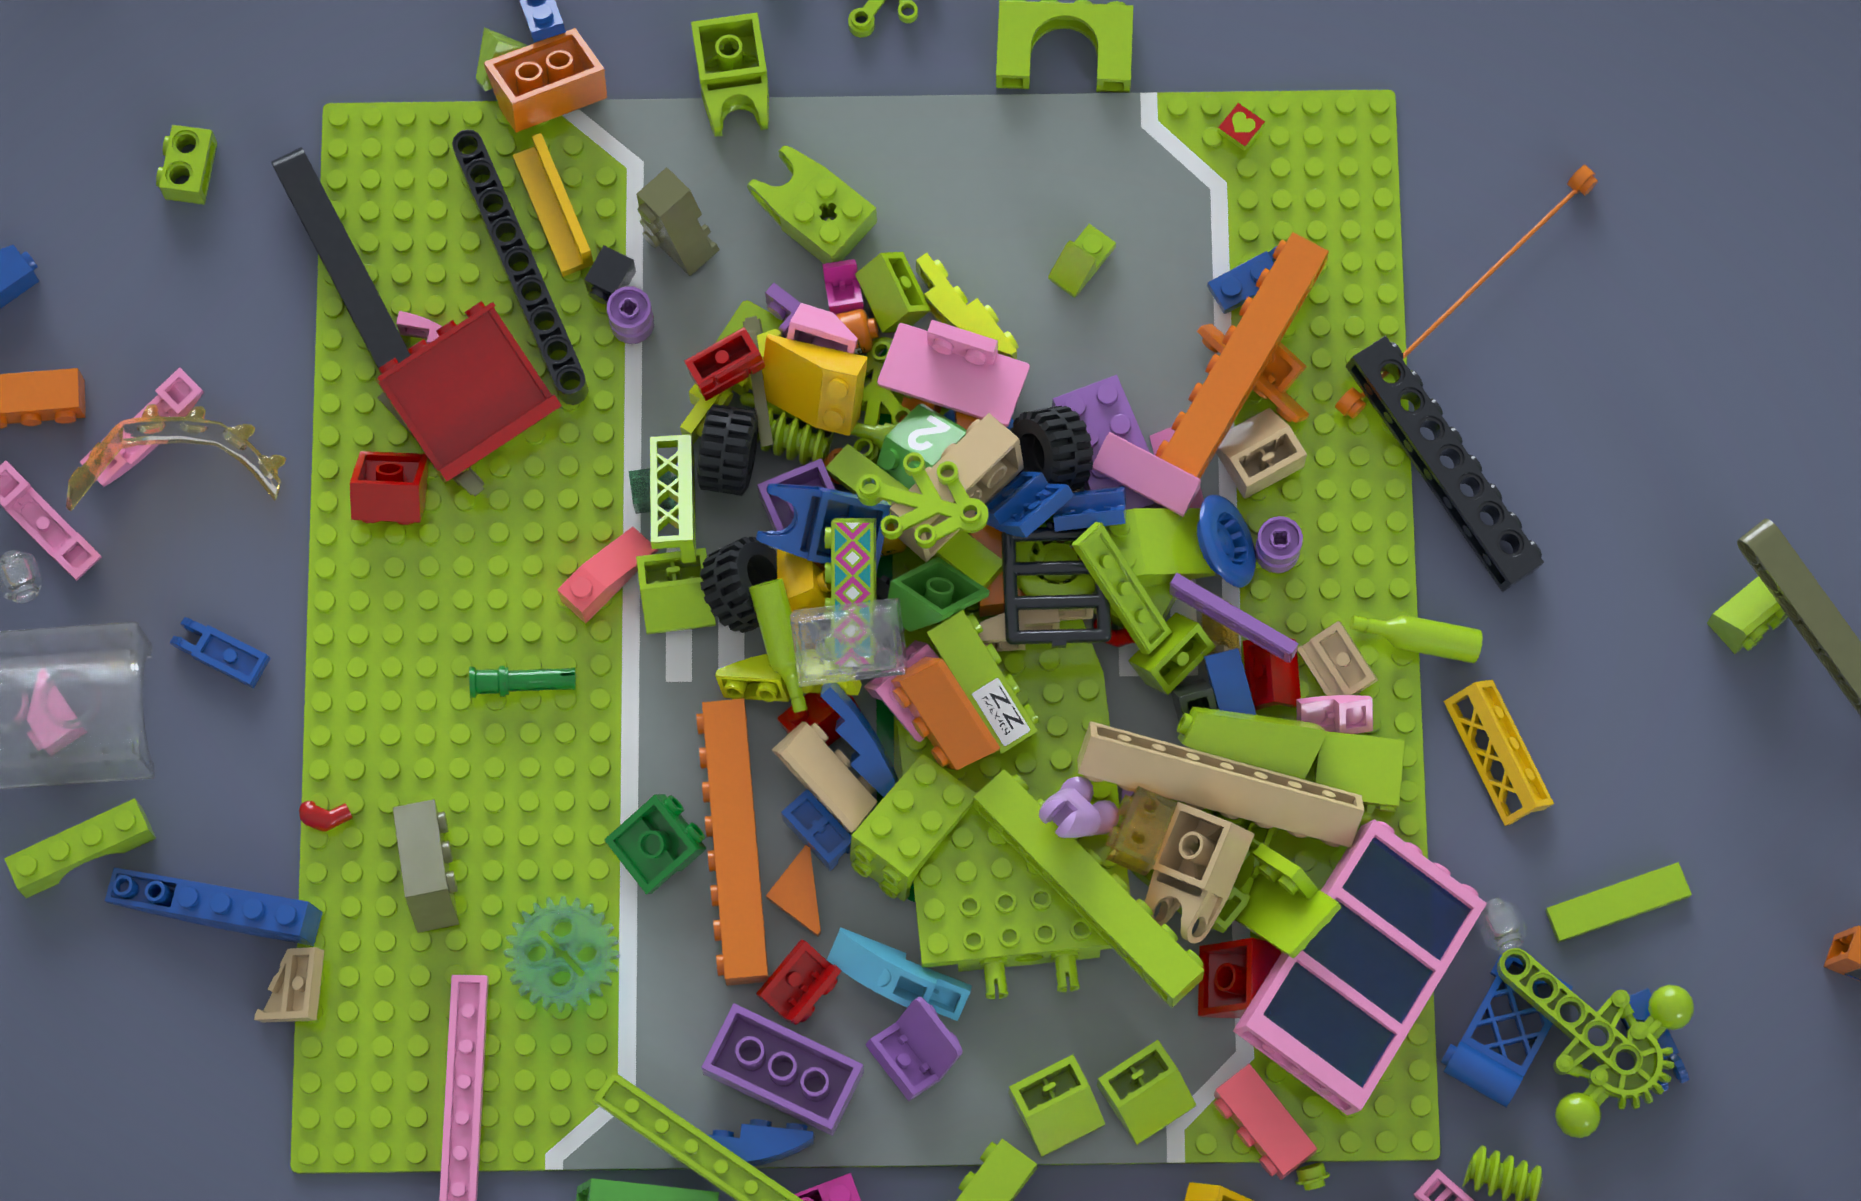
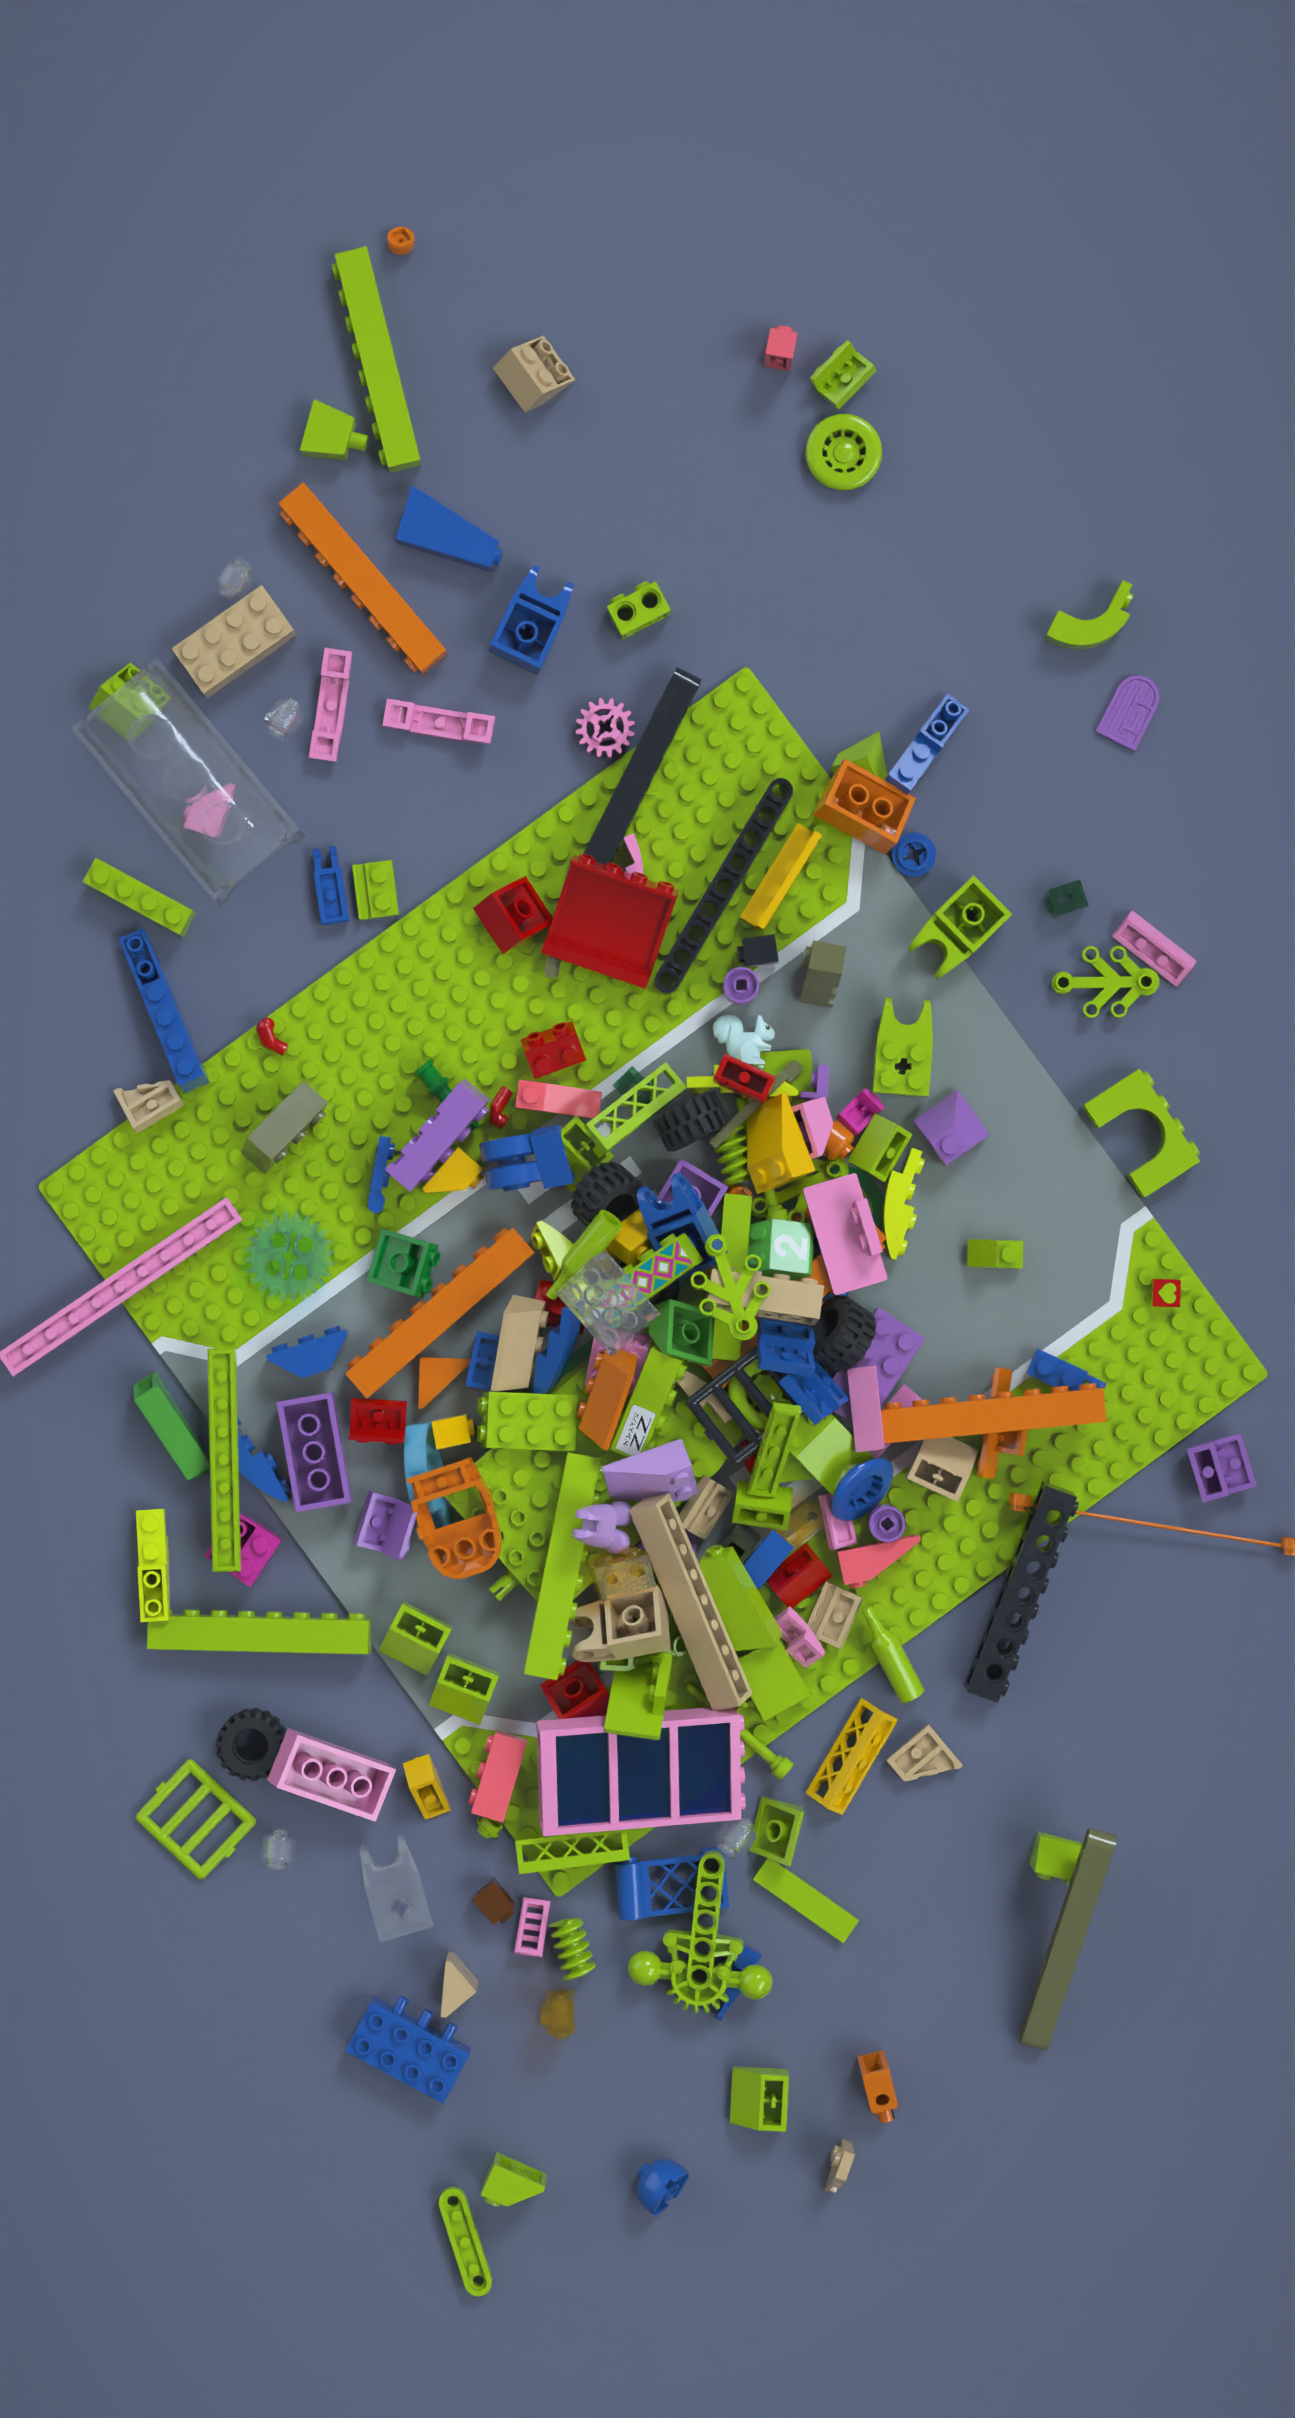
camera: 50 degrees right, 15 degrees up
clear yellow piece [66,404,286,511] -> none
medium lavender tile [1169,573,1298,663] -> none
none -> blue slope [266,1326,349,1378]
none -> lime plate [352,860,399,920]
none -> blue hinge [367,1136,395,1214]
none -> medium lavender wedge [385,1079,490,1191]
none -> orange slope [407,1457,502,1579]
none -> yellow slope [422,1147,485,1193]
none -> yellow slope [431,1414,476,1450]
none -> blue wheel [479,1133,542,1192]
none -> blue brick [488,565,574,675]
none -> red arm [489,1086,513,1129]
none -> lime fence [515,1829,630,1874]
none -> red bracket [521,1021,586,1079]
none -> blue hinge [529,1125,575,1189]
none -> bright pink gear [576,698,635,759]
none -> lavender slope [602,1439,698,1502]
none -> tan plate [679,1475,735,1540]
none -> lime piece [685,1682,794,1780]
none -> light aqua animal [713,1014,775,1069]
none -> lime slope [730,2066,789,2132]
none -> lime slope [748,1796,804,1866]
none -> bright pink tile [818,1493,857,1550]
none -> coral slope [836,1534,921,1588]
none -> tan wing [886,1724,963,1782]
none -> blue gear [892,833,936,877]
none -> medium lavender slope [913,1090,989,1166]
none -> medium lavender brick [1187,1432,1257,1502]

